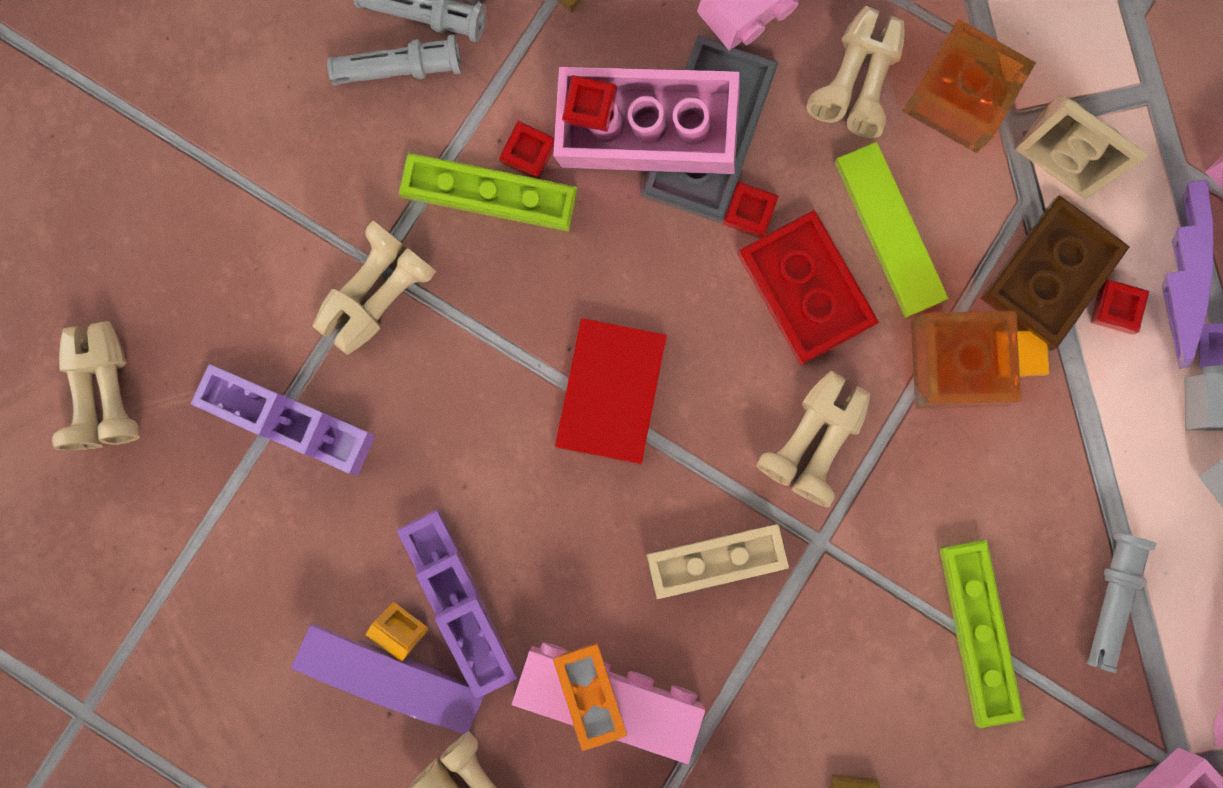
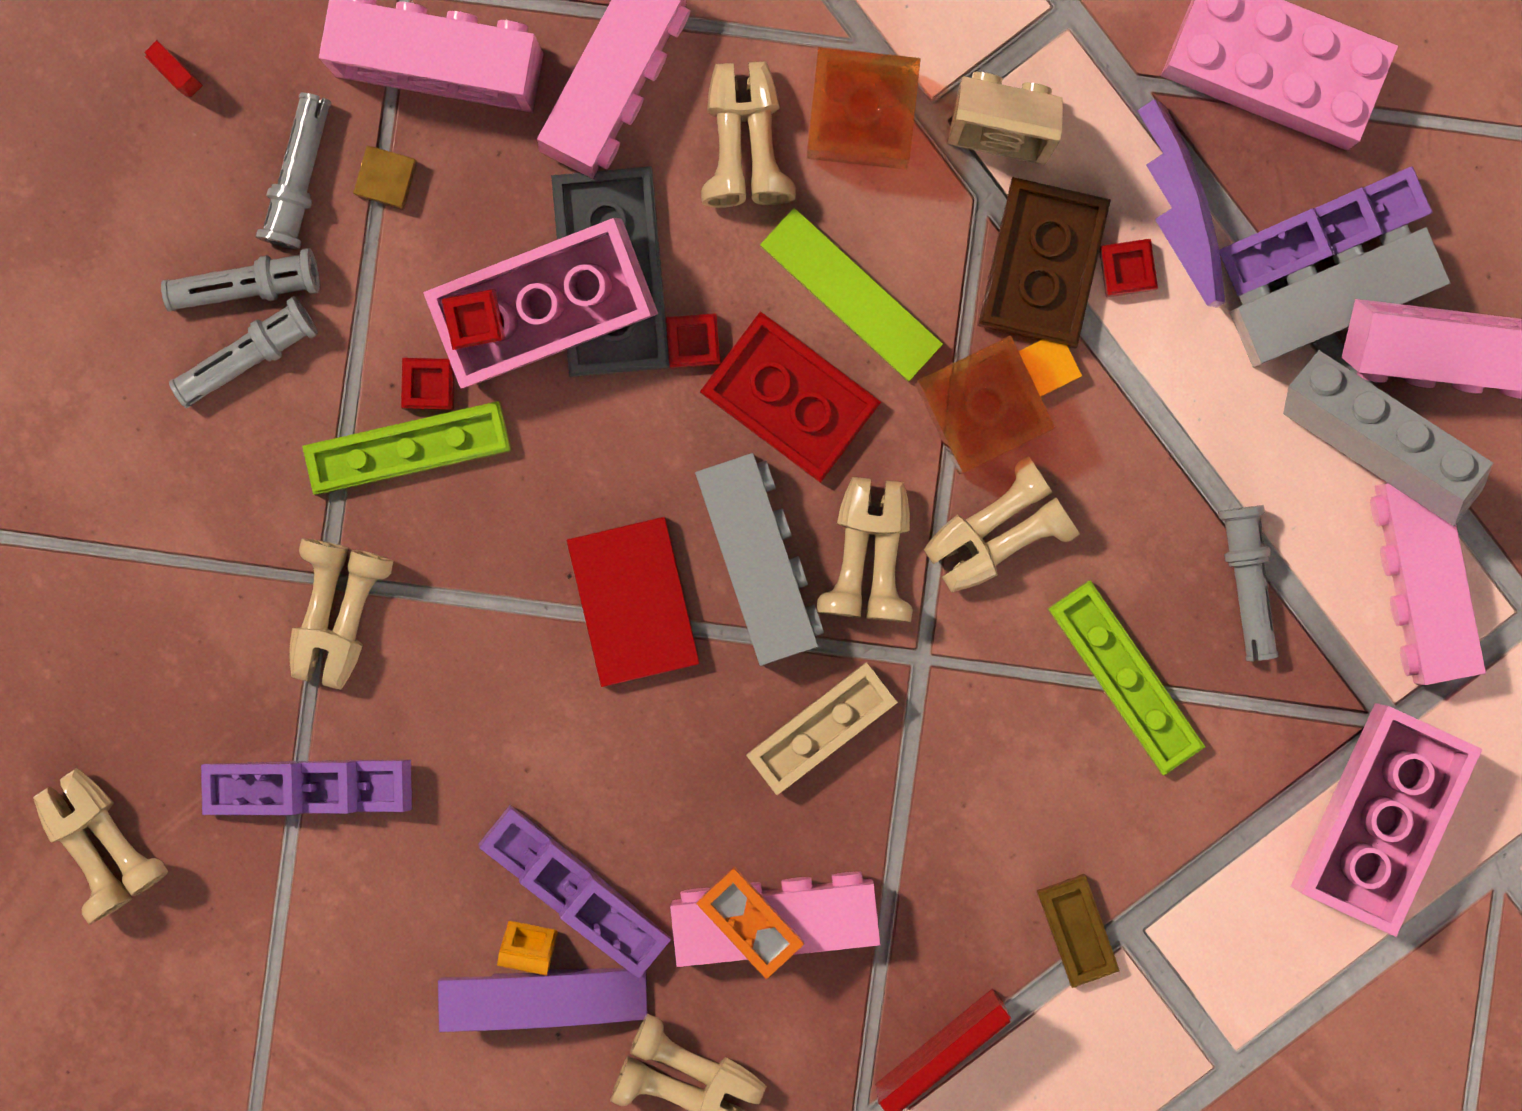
camera: 20 degrees left, 5 degrees up
none -> light grey brick [695,453,824,666]
none -> tan piece [923,456,1080,593]

